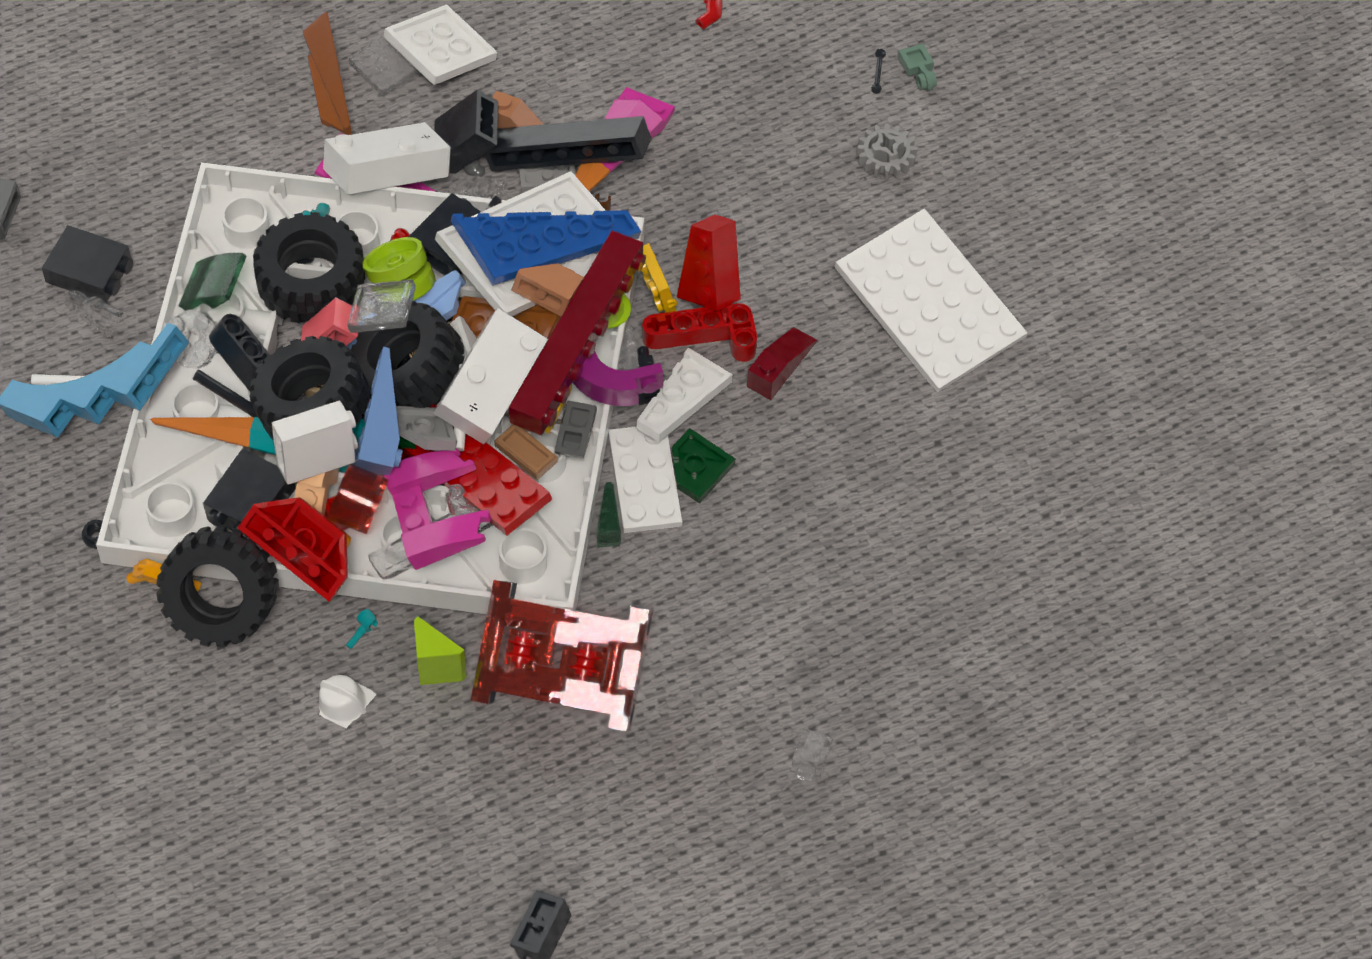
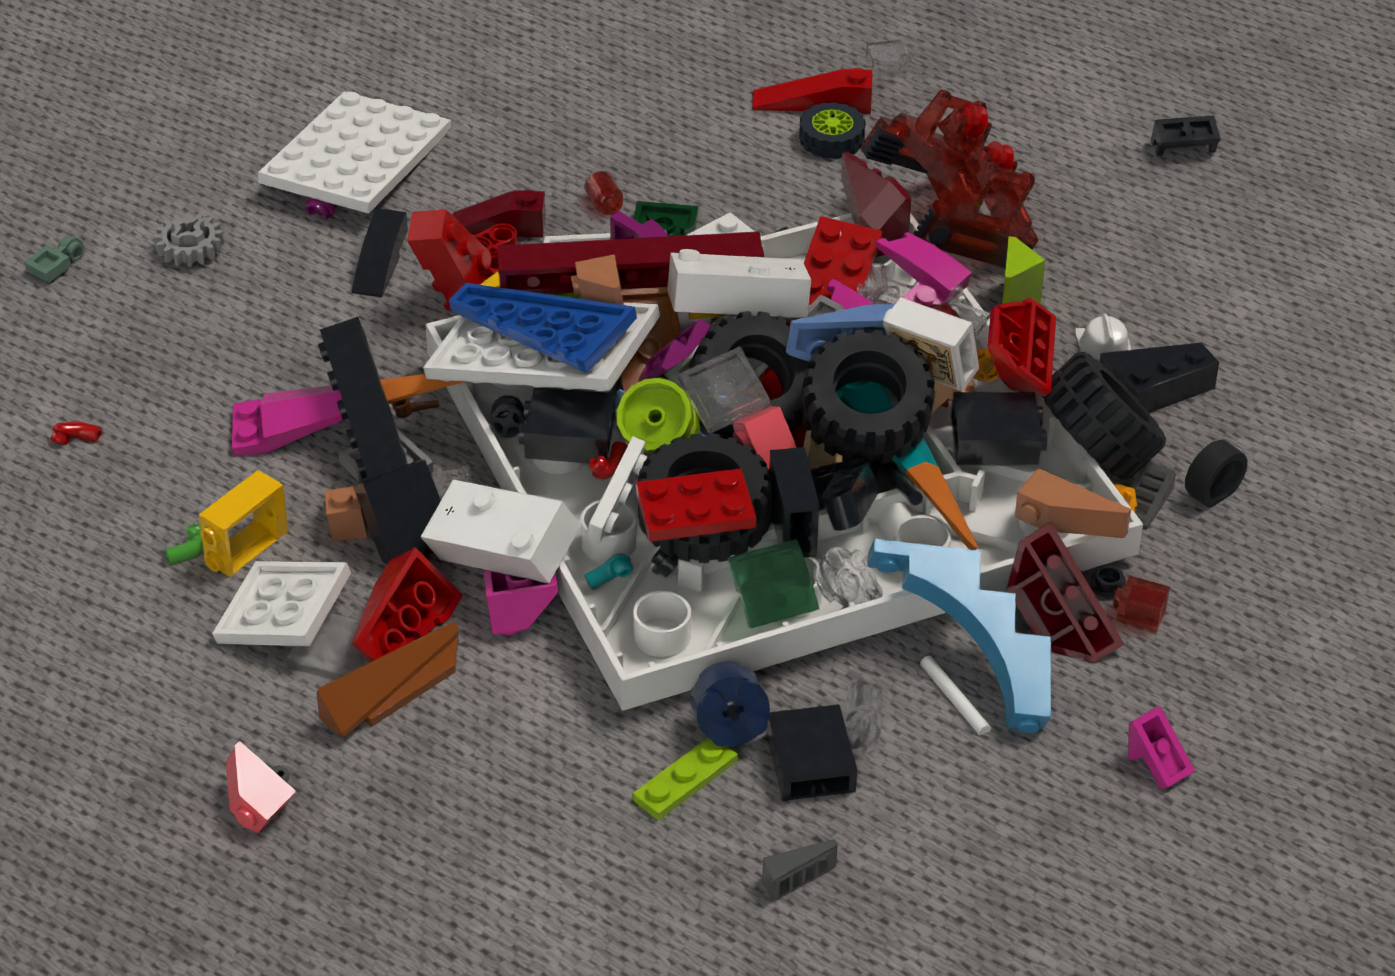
camera: 120 degrees left, 15 degrees down
black hinge [871,49,886,94] -> none
none -> bright green arm [165,523,203,565]
none -> yellow window [199,470,288,577]
none -> black slope [352,208,408,297]
none -> red wedge [352,547,463,662]
none -> clear red brick [584,171,623,215]
none -> white wing [587,436,647,543]
none -> lime plate [632,738,738,821]
none -> red plate [636,469,756,542]
none -> magenta slope [638,318,711,382]
none -> dark blue brick [690,661,770,746]
none -> red wedge [752,68,872,114]
none -> black brick [769,447,819,560]
none -> black wheel [799,102,866,159]
none -> dark red wedge [841,152,912,258]
none -> dark red wedge [1006,522,1124,663]
none -> nougat slope [1015,468,1131,538]
none -> black wedge [1099,343,1219,413]
none -> clear red brick [1113,575,1170,632]
none -> dark grey slope [1131,462,1176,530]
none -> black tyre [1185,440,1248,507]

